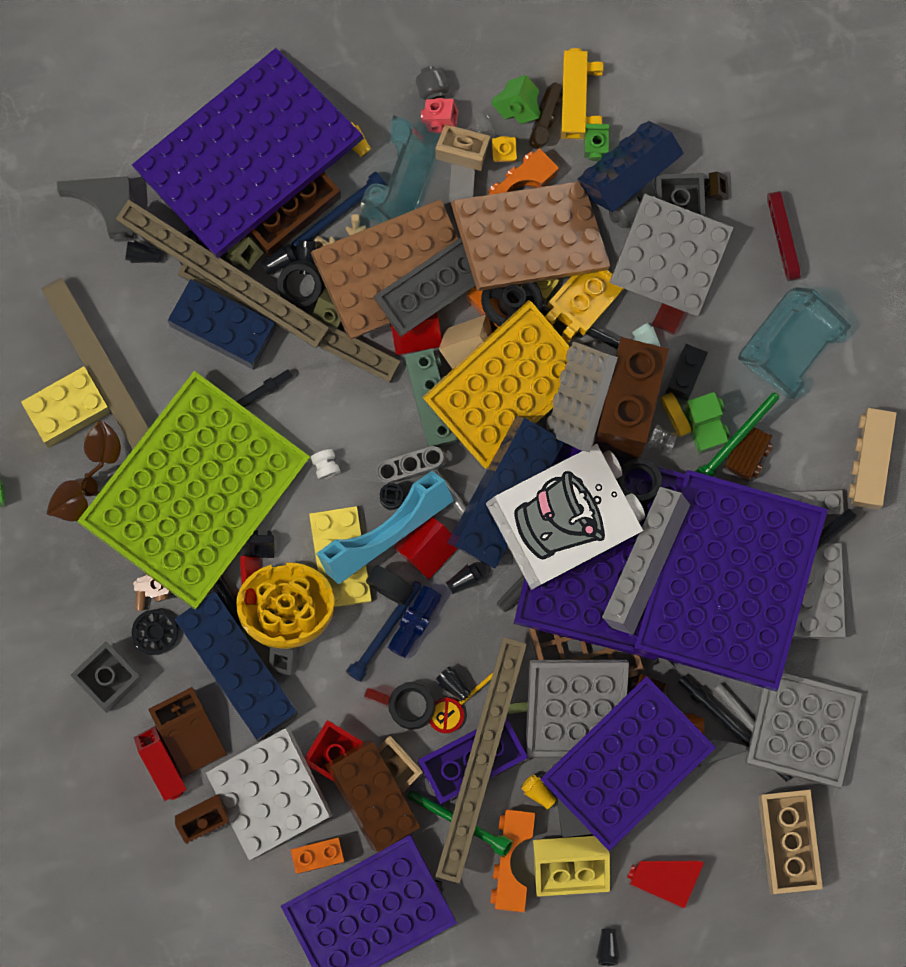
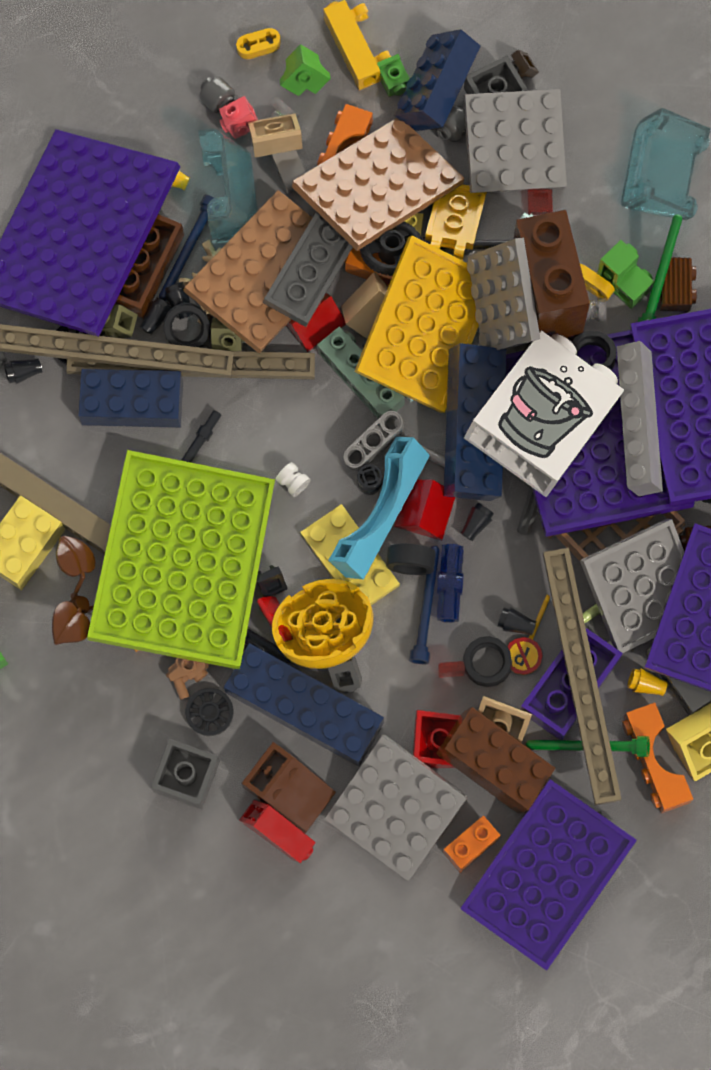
camera: 20 degrees left, 5 degrees down
reddish brown brick [175,794,229,844] -> none
yellow bracket [491,136,517,162] -> none
dark brown hinge [529,82,562,149] -> none
black brick [666,343,708,401] -> none
dark red beam [767,191,801,281] -> none
none -> yellow beam [236,28,281,59]

